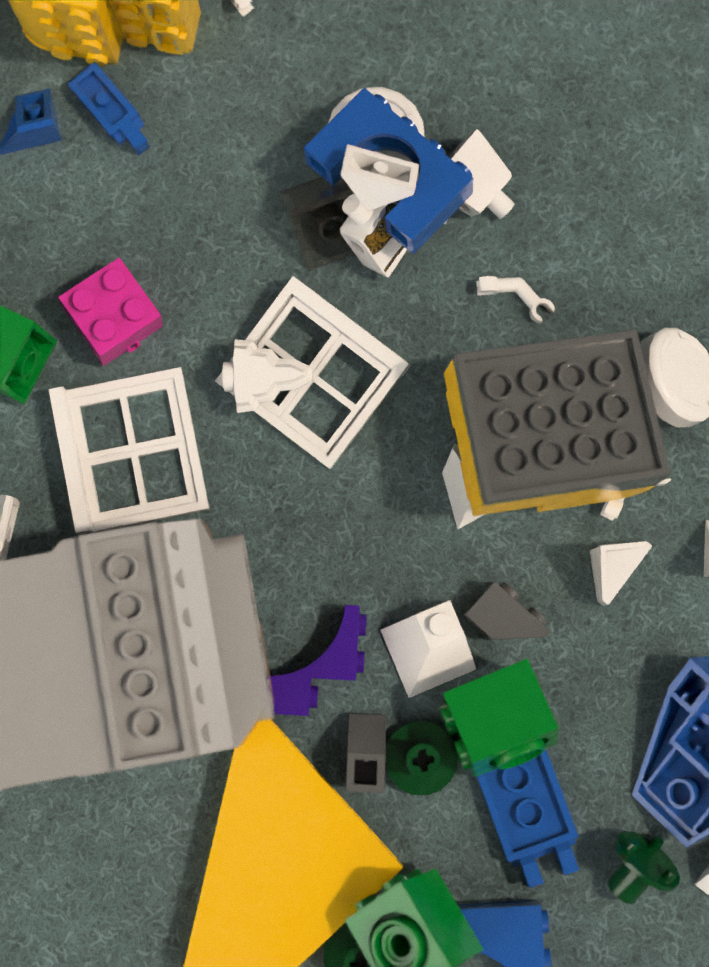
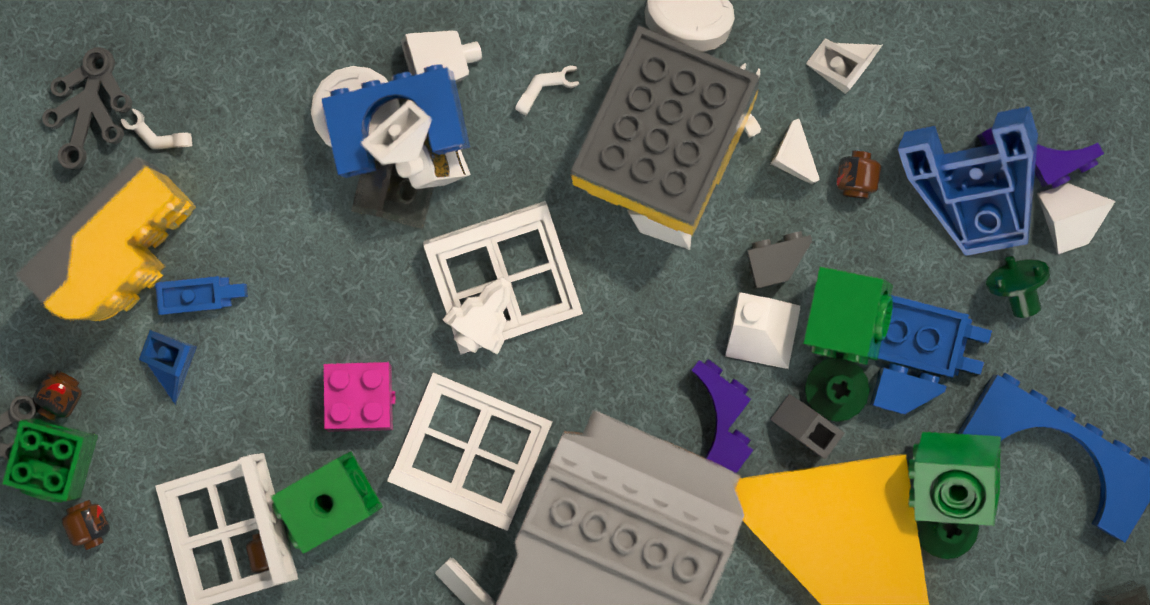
camera: 55 degrees left, 5 degrees up
none -> reddish brown head [836,151,881,199]
none -> blue slope [870,363,946,414]

